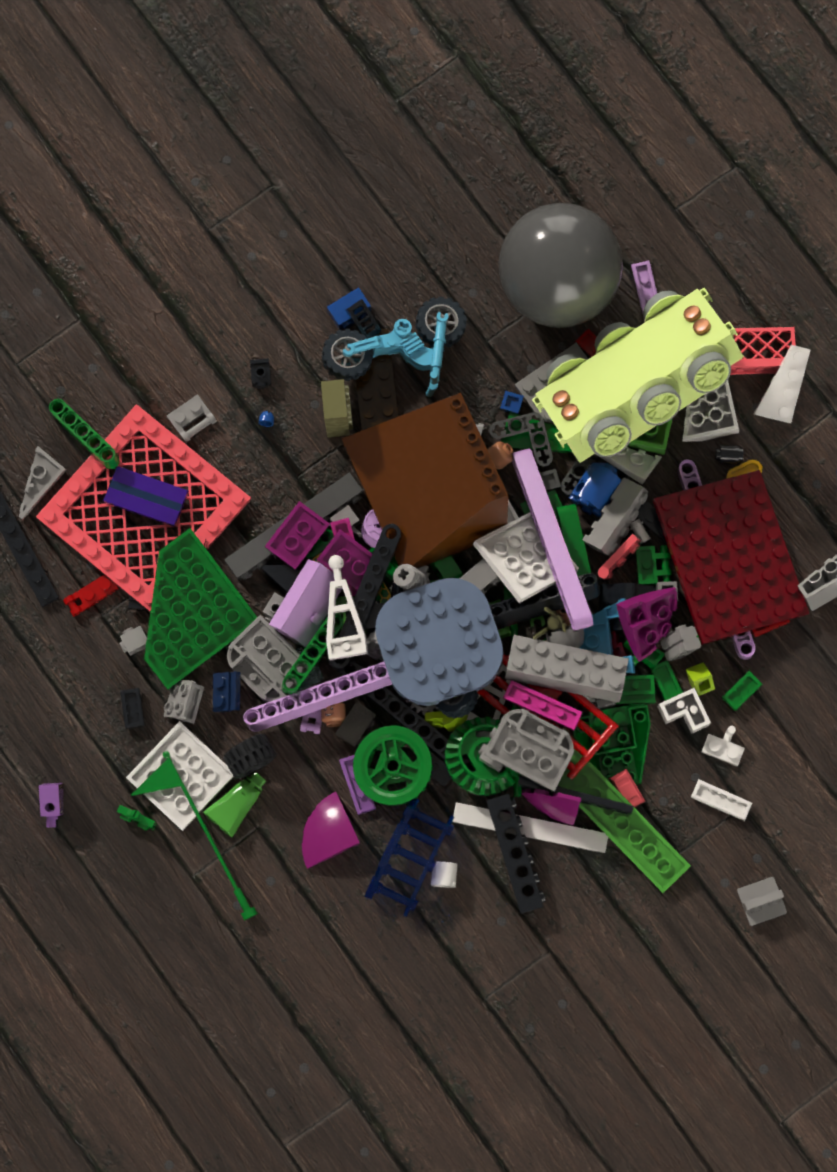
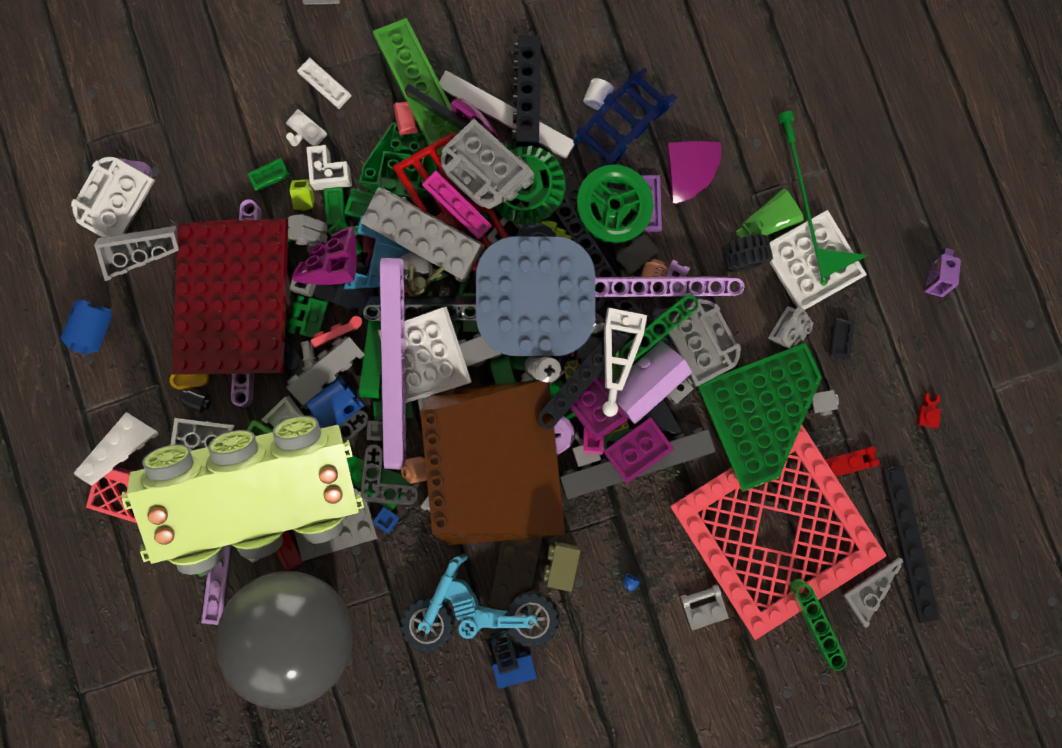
camera: 165 degrees left, 5 degrees up
dark purple tile [103,466,189,527] -> none
green plate [117,805,157,831] -> none
dark blue plate [213,671,240,713] -> none
black brick [250,358,271,389] -> none
none -> red plate [917,393,941,428]

